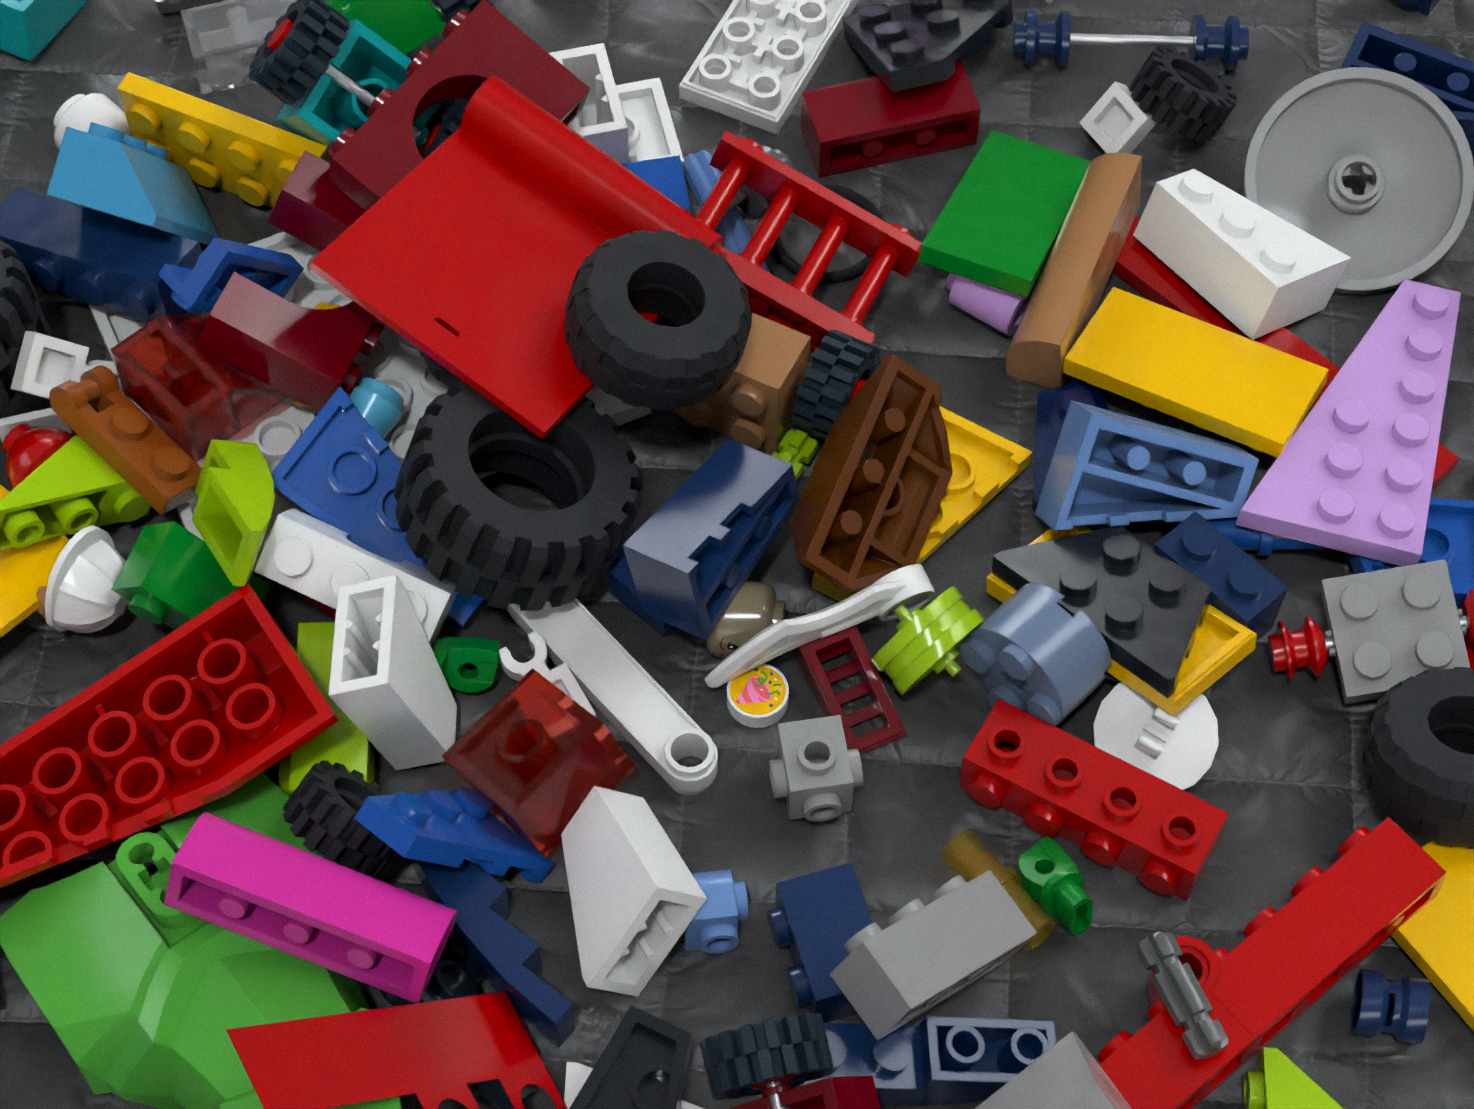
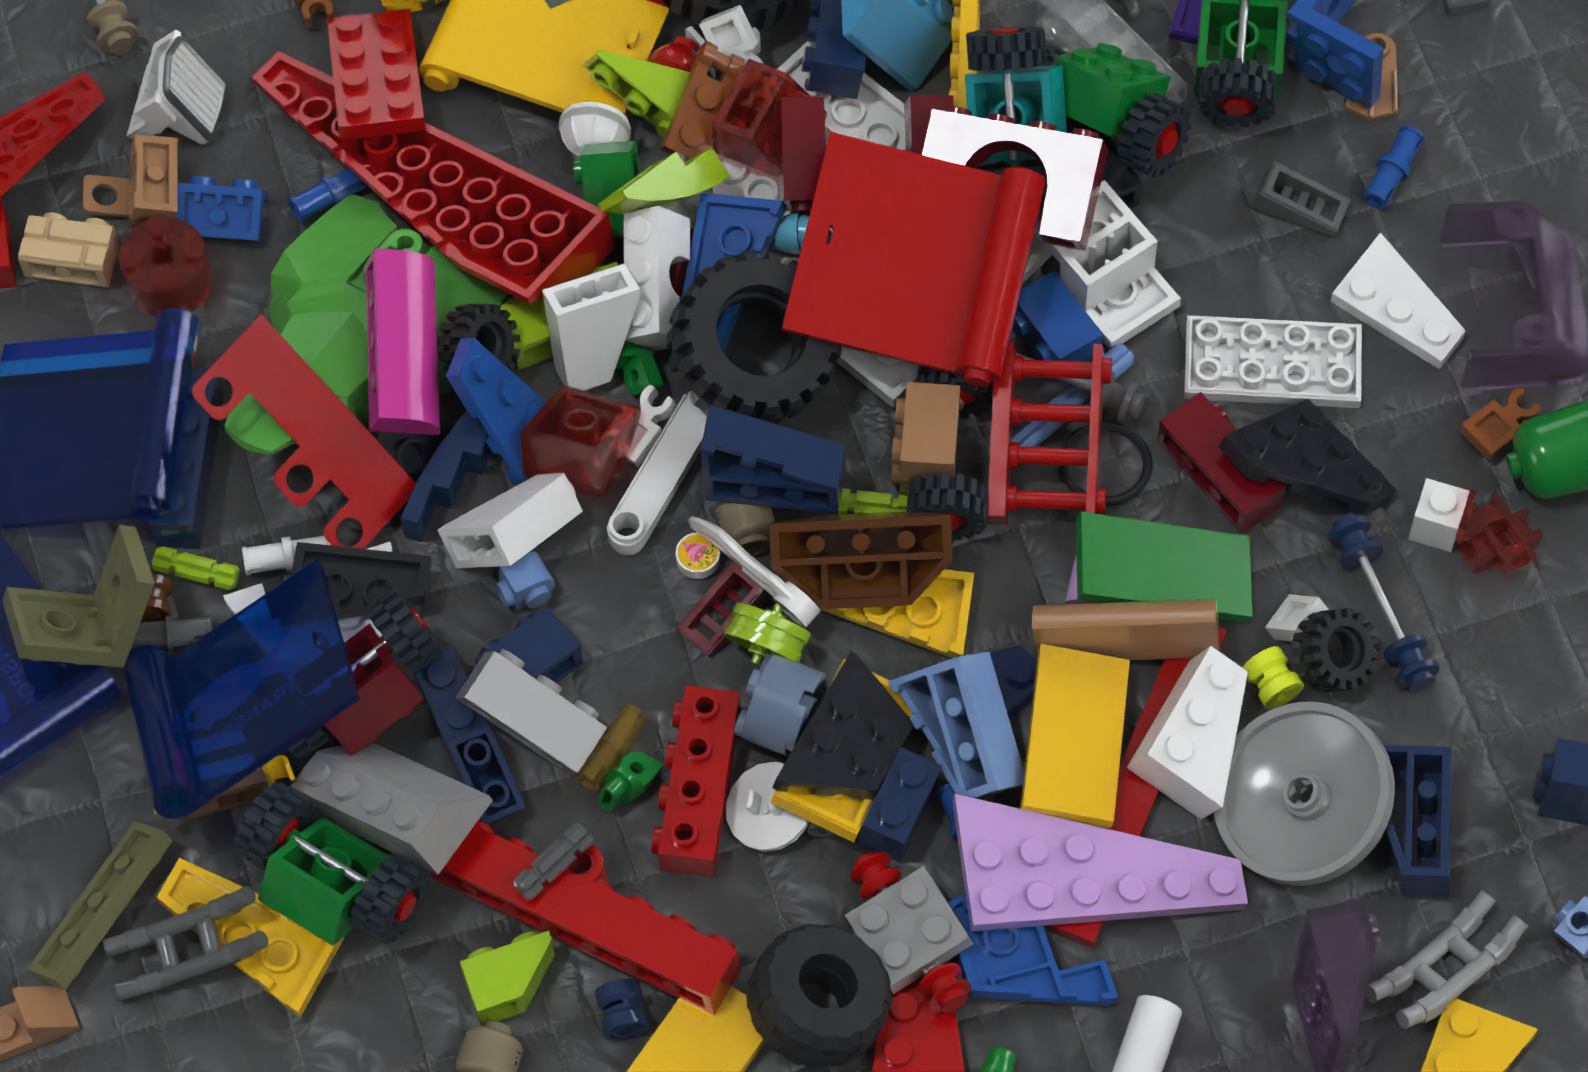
camera: 70 degrees right, 5 degrees up
blue bracket [158,237,304,315] -> none
black tyre [563,230,752,410] -> none
light grey brick [769,715,863,822] -> none
none -> neon yellow wheel [1242,646,1304,709]

